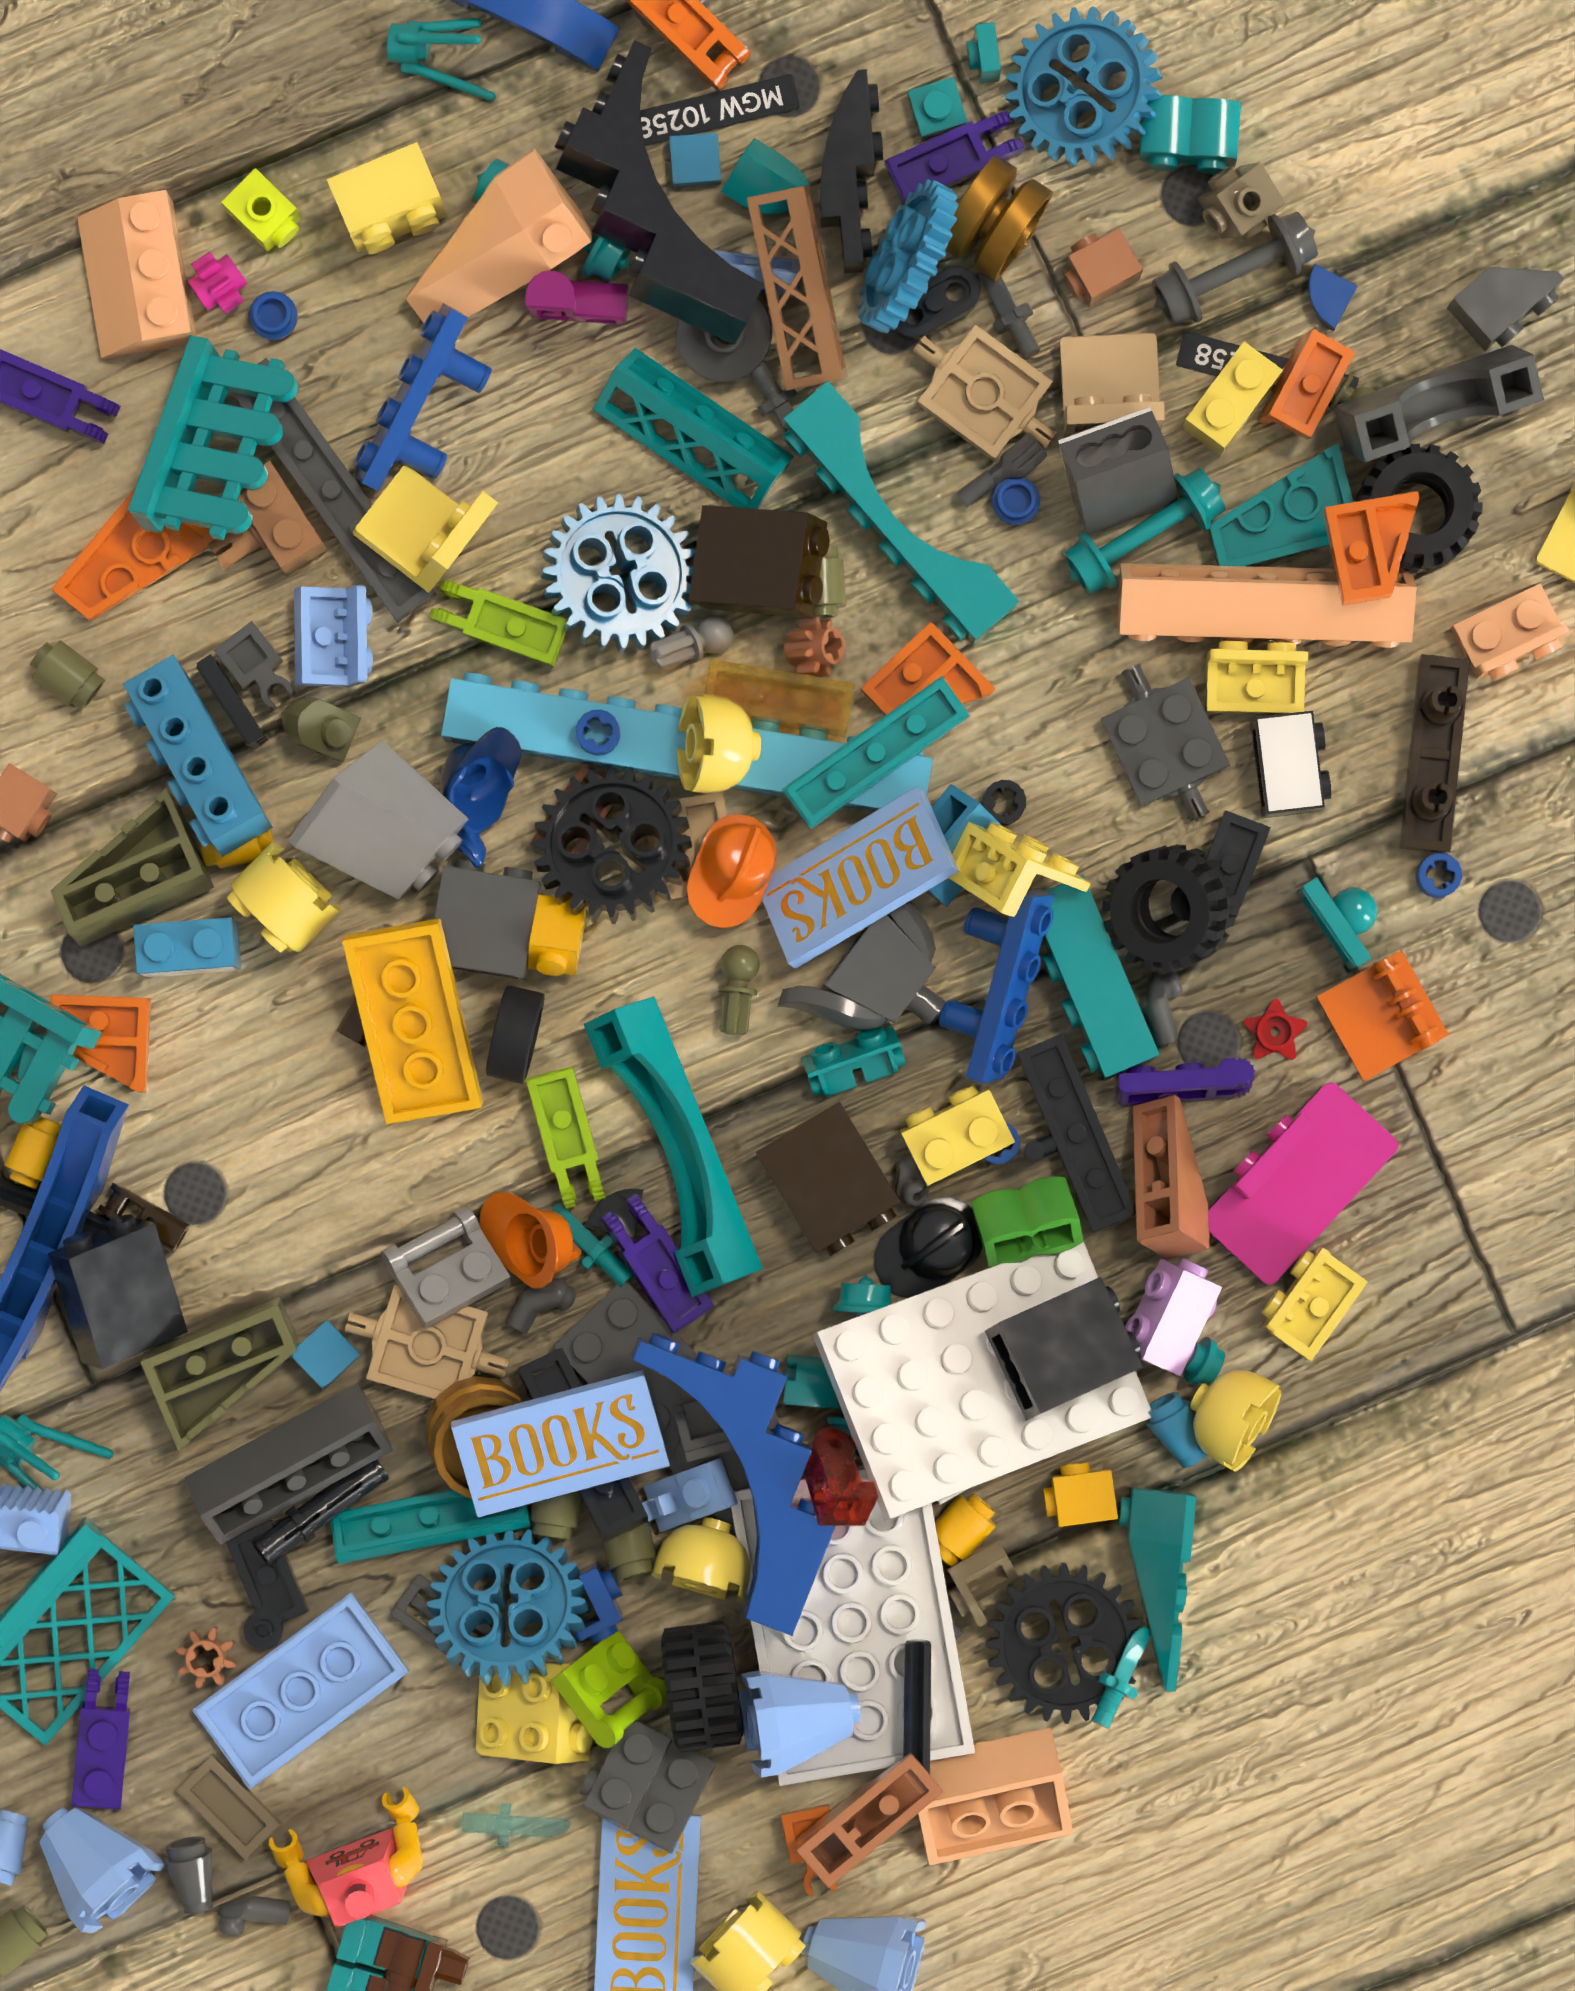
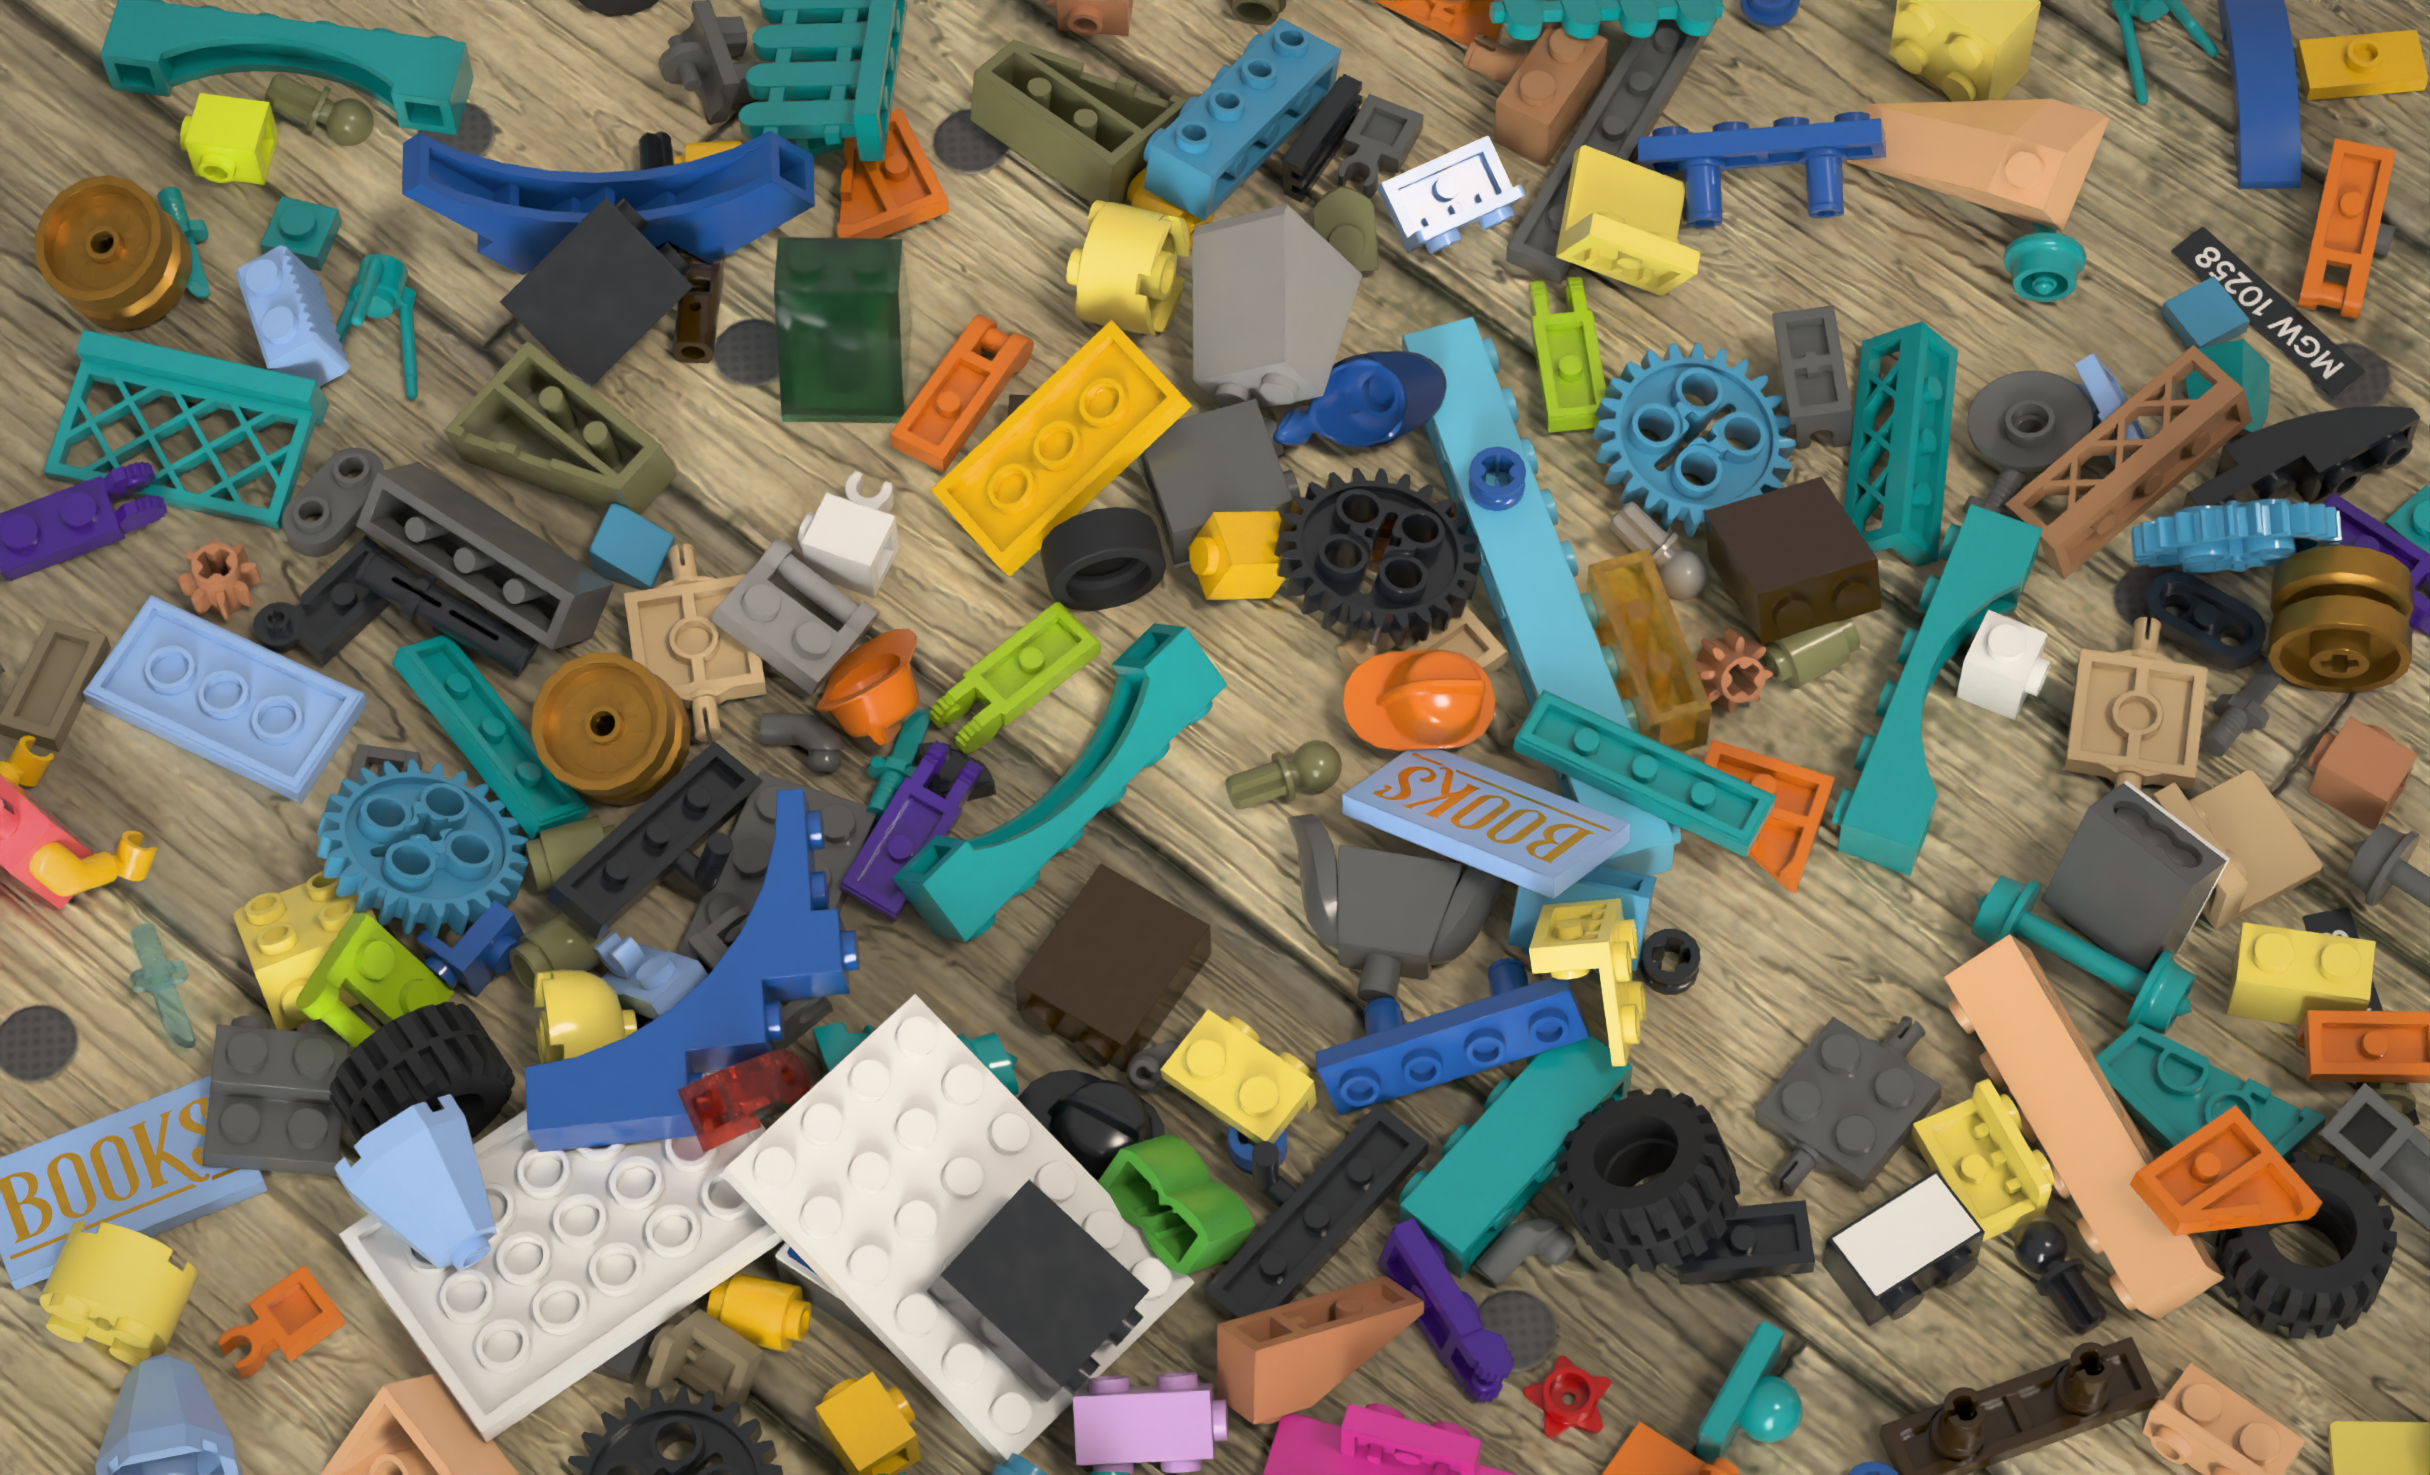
camera: 65 degrees right, 25 degrees down
dark azure brick [133,917,241,978] -> none
light blue tile [451,1370,670,1517] -> none
magenta brick [525,270,629,325] -> none
black arch [554,40,763,345] -> none
light yellow cylinder [677,694,761,793] -> none
nougat slope [796,1753,943,1888] -> none
teal hinge [801,1026,906,1098] -> none
black axle [903,1639,931,1774] -> none
dark grey piece [956,433,1047,508] -> none
blue plate [992,477,1040,526] -> none
none -> dark grey plate [282,448,384,557]
none -> clear green slope [774,237,912,424]
none -> white brick [797,471,899,598]
none -> orange plate [890,314,1034,473]
none -> dark grey hinge [1772,305,1852,448]
none -> white brick [1956,610,2052,721]
none -> black axle [2014,1220,2107,1335]

